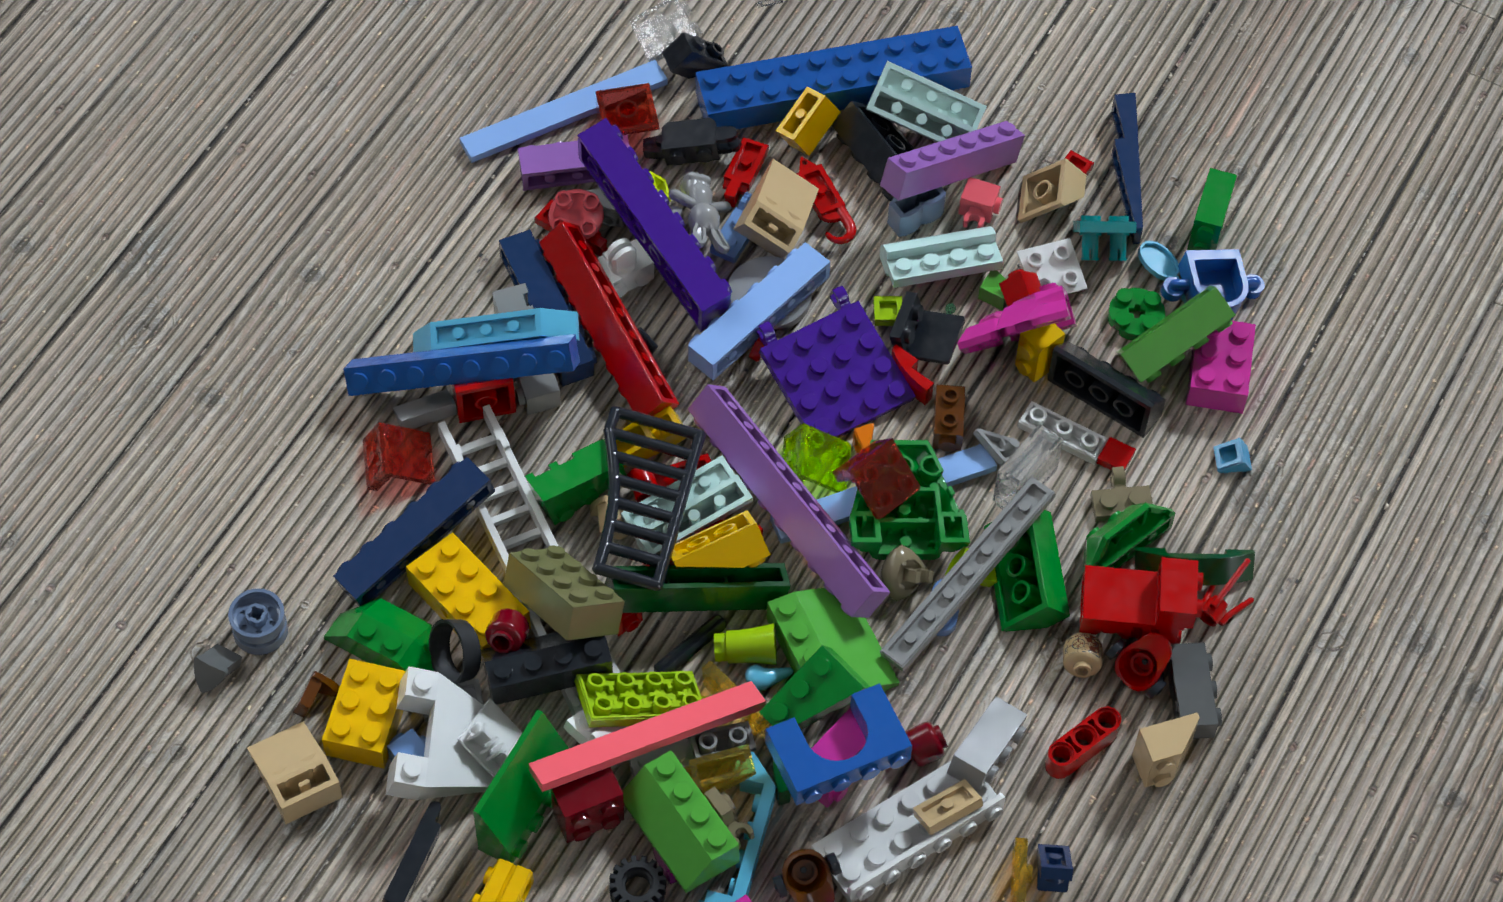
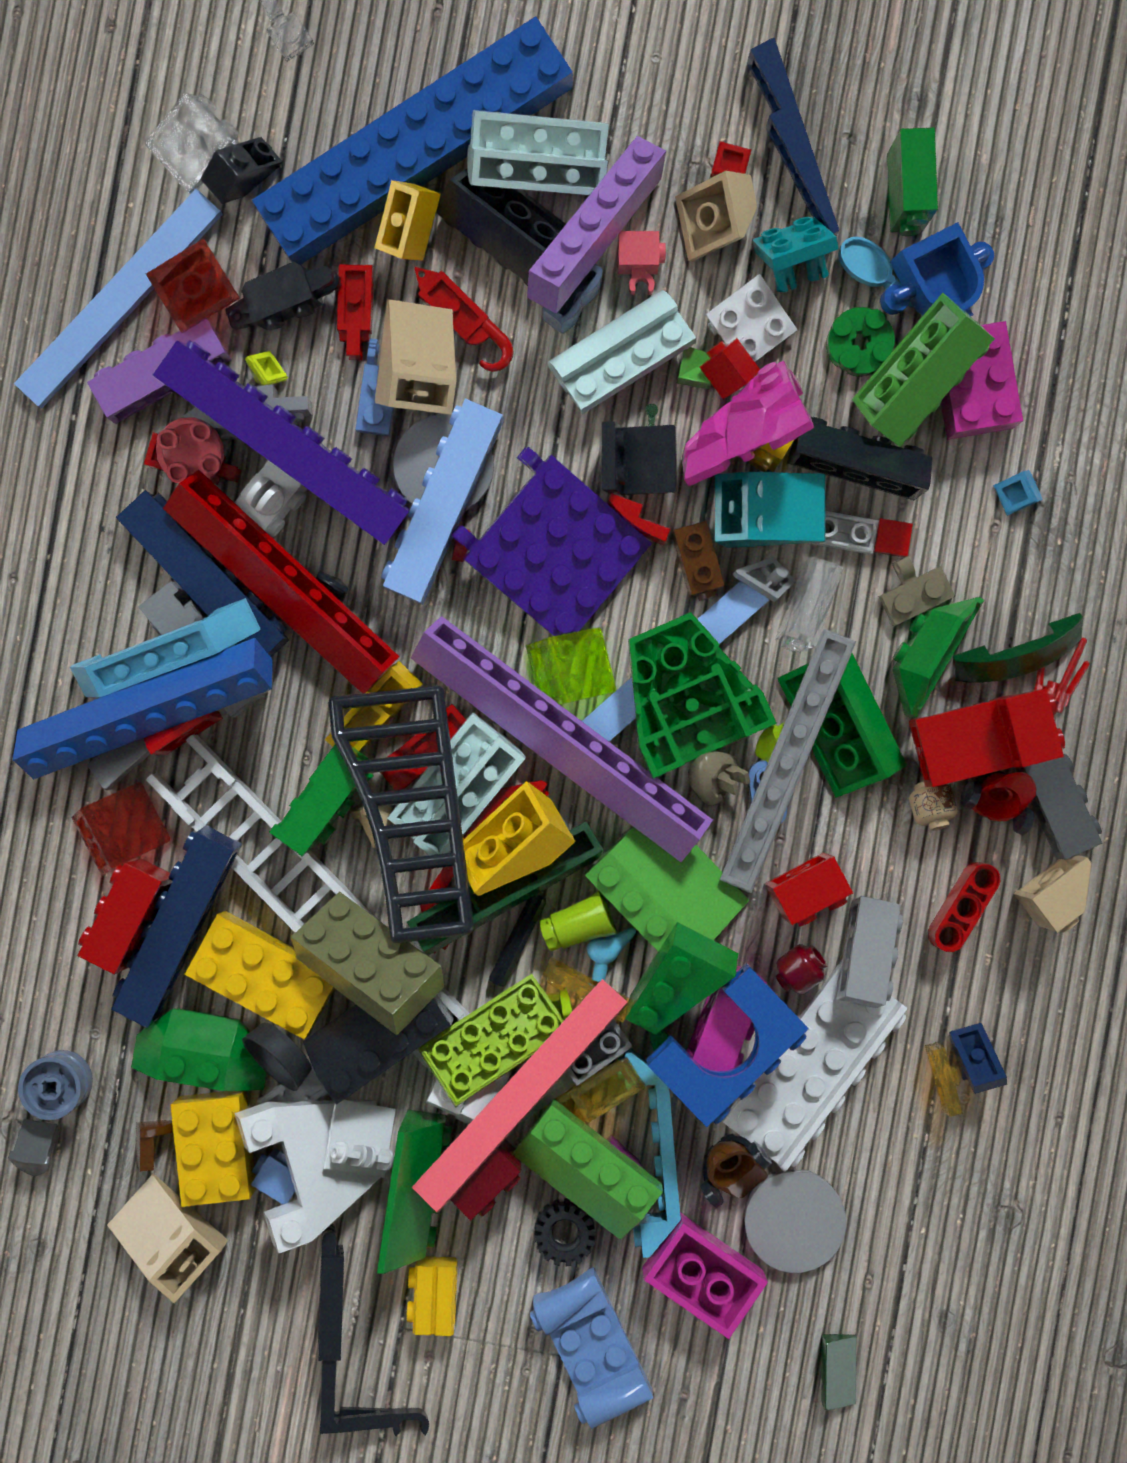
camera: 20 degrees left, 30 degrees up
dark red head [485,608,529,653] -> none
light grey animal [669,172,731,254] -> none
dark tan plate [704,786,755,848] -> none
clear red bracket [832,438,921,519] -> none
orange slope [852,423,874,466] -> none
lime plate [873,296,902,326] -> none
tan plate [913,779,983,835] -> none
none -> red brick [77,859,172,975]
none -> teal slope [715,472,825,548]
none -> red brick [764,852,853,927]

